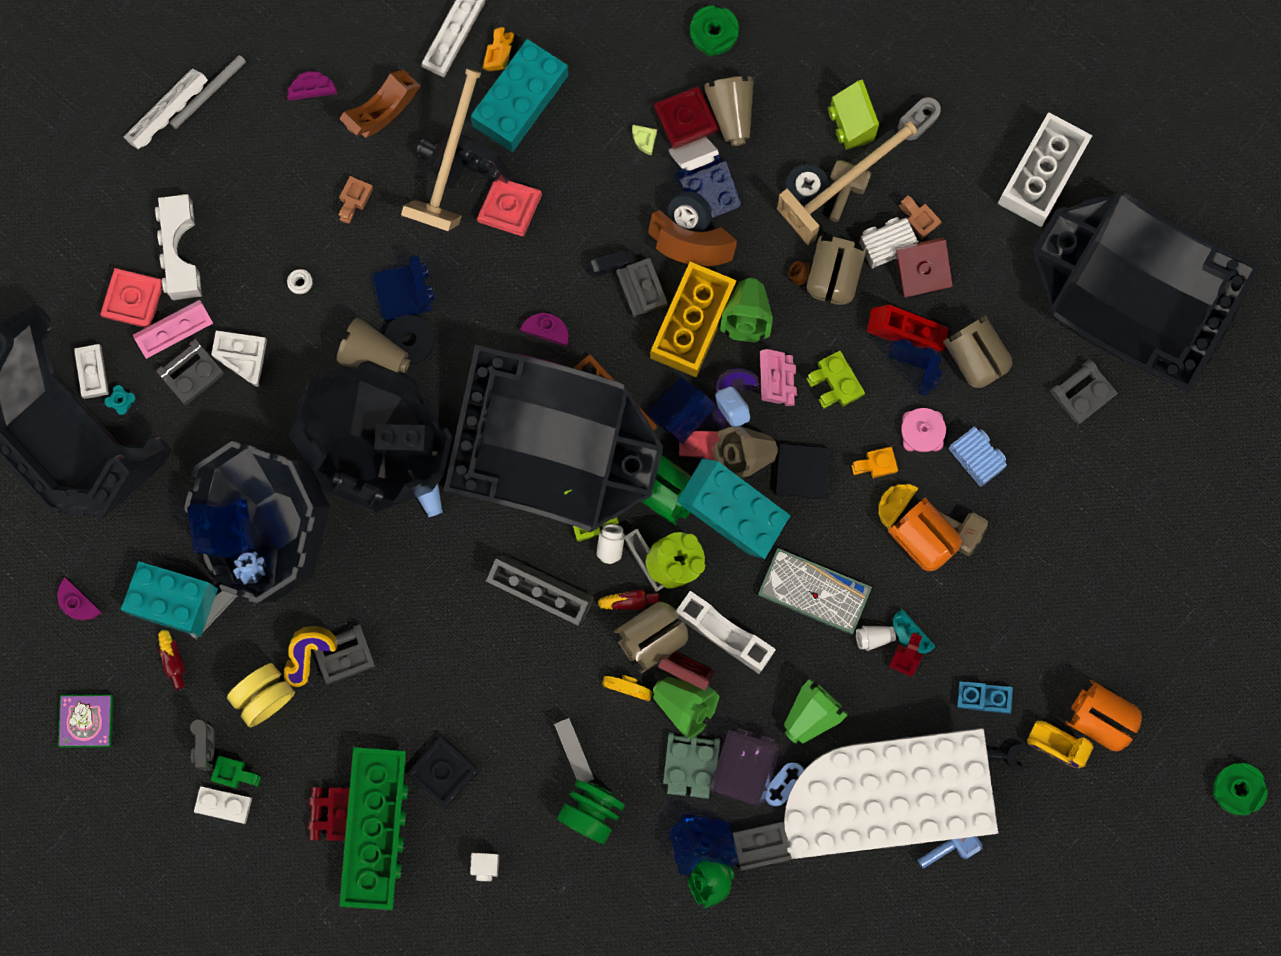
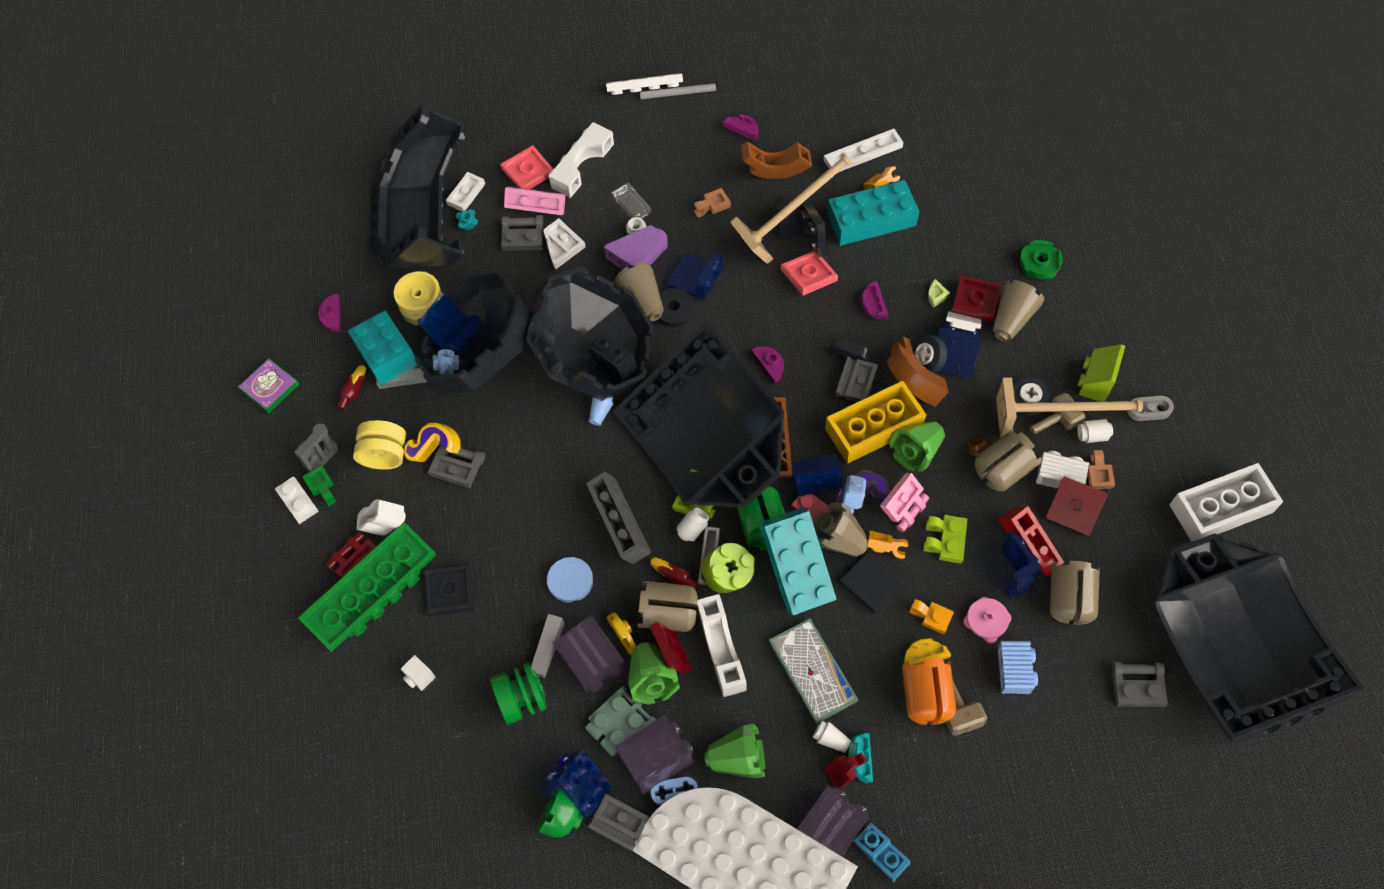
camera: 45 degrees right, 15 degrees down
none -> white brick [357,499,405,536]
none -> light yellow wheel [394,271,445,326]
none -> light blue tile [547,557,593,603]
none -> clear purple brick [552,616,625,694]
none -> medium lavender slope [604,225,668,270]
none -> clear tile [612,182,651,218]
none -> clear purple brick [797,785,870,857]
none -> magenta plate [861,281,888,319]
none -> light orange plate [867,531,908,558]
none -> white brick [1077,419,1113,443]

